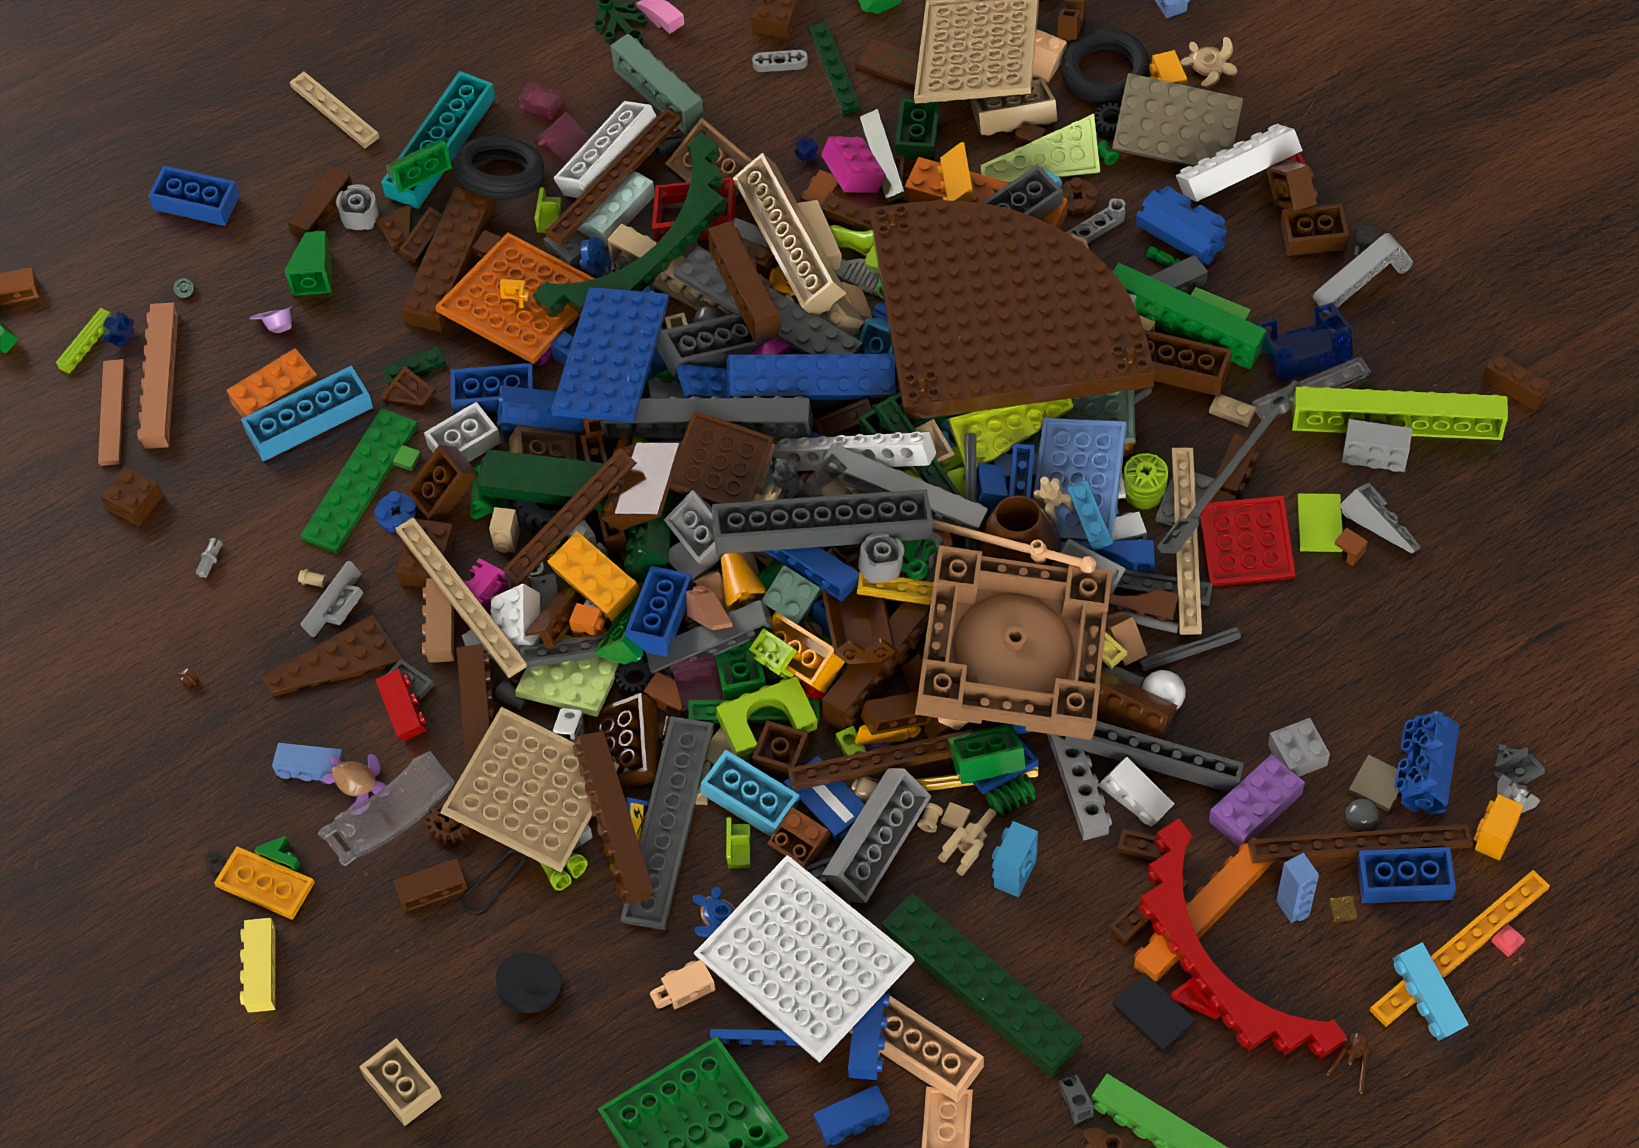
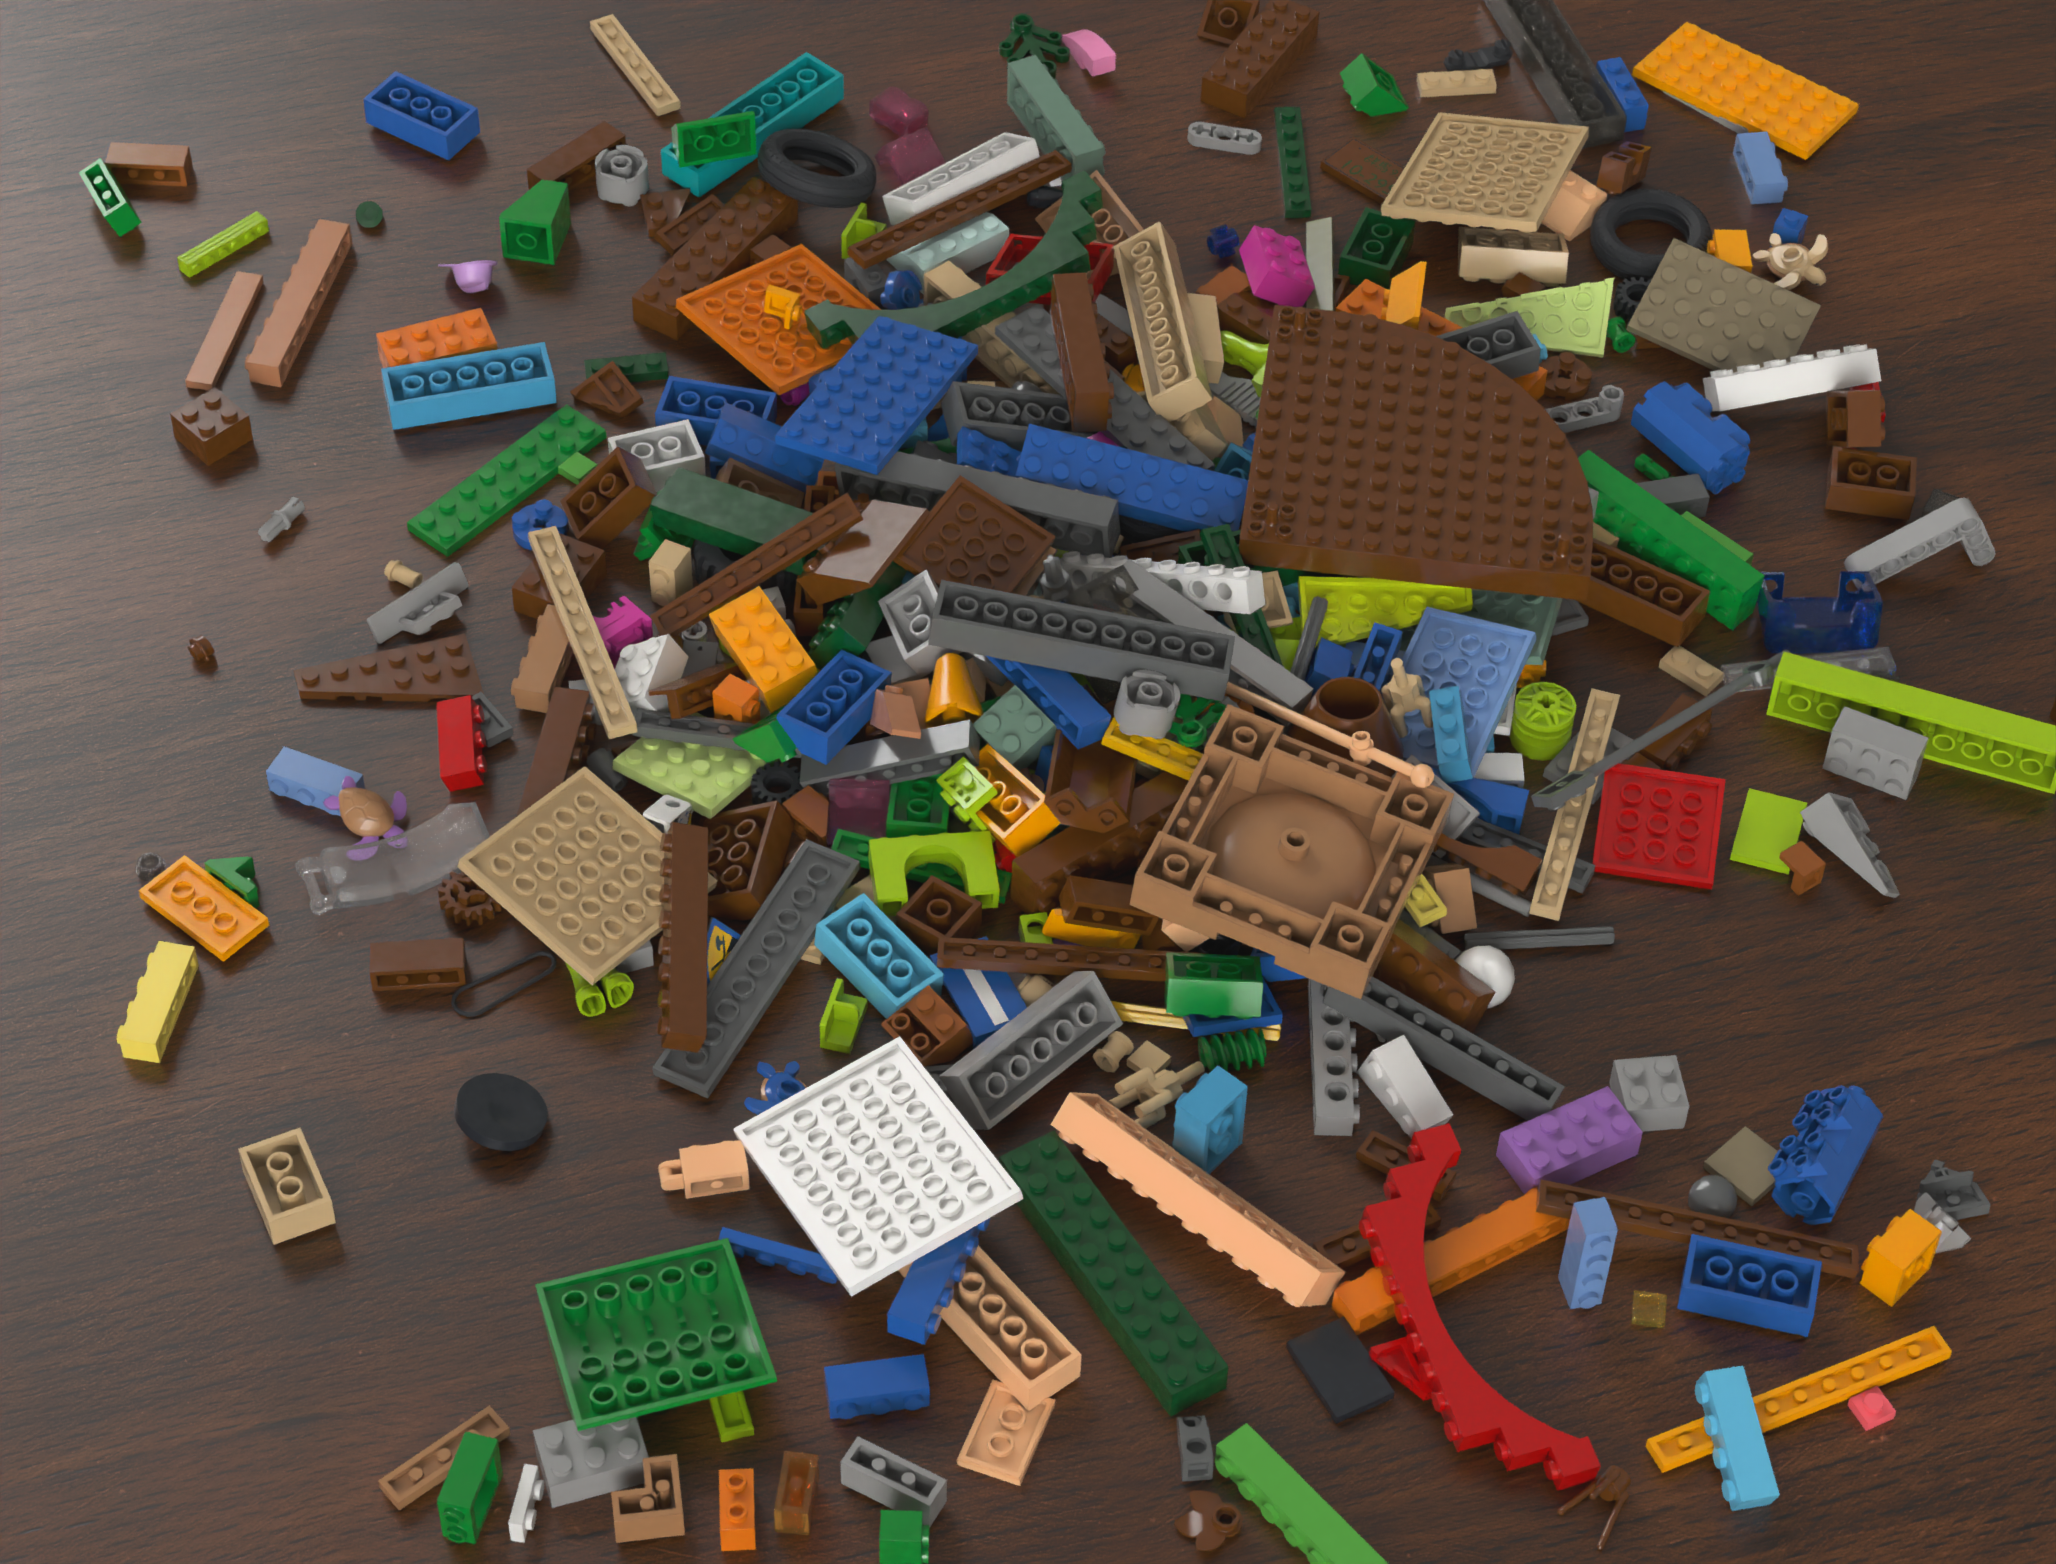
camera: 10 degrees right, 10 degrees down
clear blue brick [102,311,134,347] -> none
none -> light nougat brick [1051,1092,1345,1308]
none -> blue brick [1770,208,1808,247]

